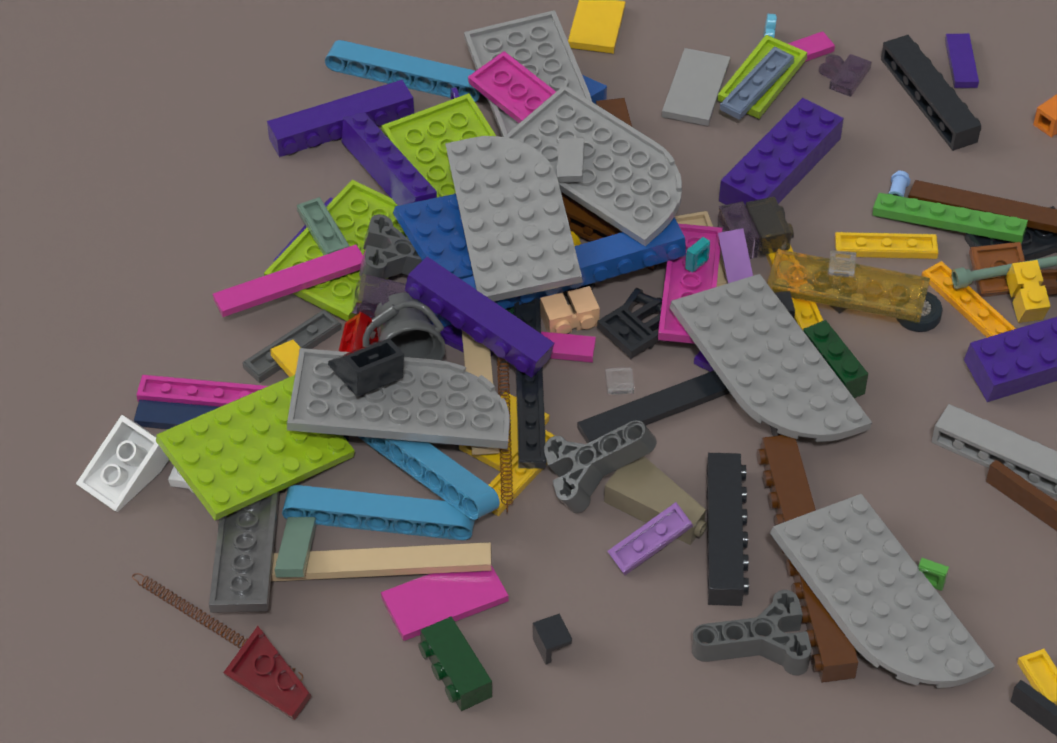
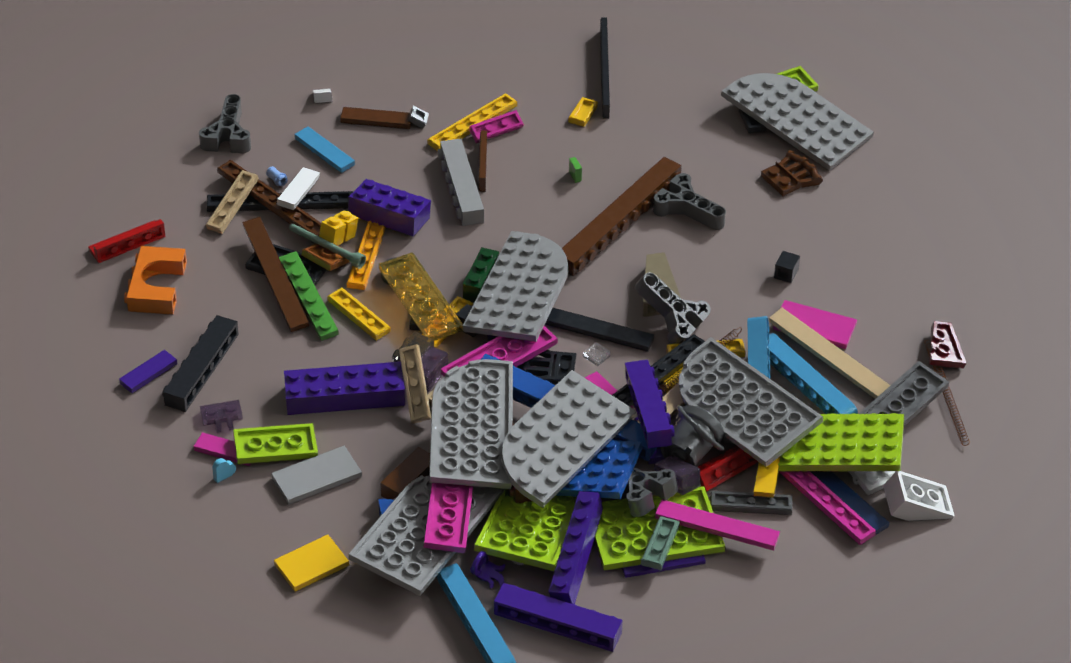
camera: 135 degrees left, 5 degrees down
sand green tile [275,517,316,578] -> none
black slope [328,338,404,397] -> none
dark green brick [418,616,492,711] -> none
light grey tile [557,138,585,182] -> none
medium lavender tile [607,502,693,575] -> none
teal tile [685,237,710,272] -> none
black brick [706,453,749,606] -> none
medium lavender tile [718,228,753,283] -> none
sand blue tile [720,46,794,120] -> none
light grey plate [770,494,995,688] -> none
clear tile [828,250,856,277] -> none
light blue pin [888,171,911,197] -> none
none -> tan tile [399,344,431,424]

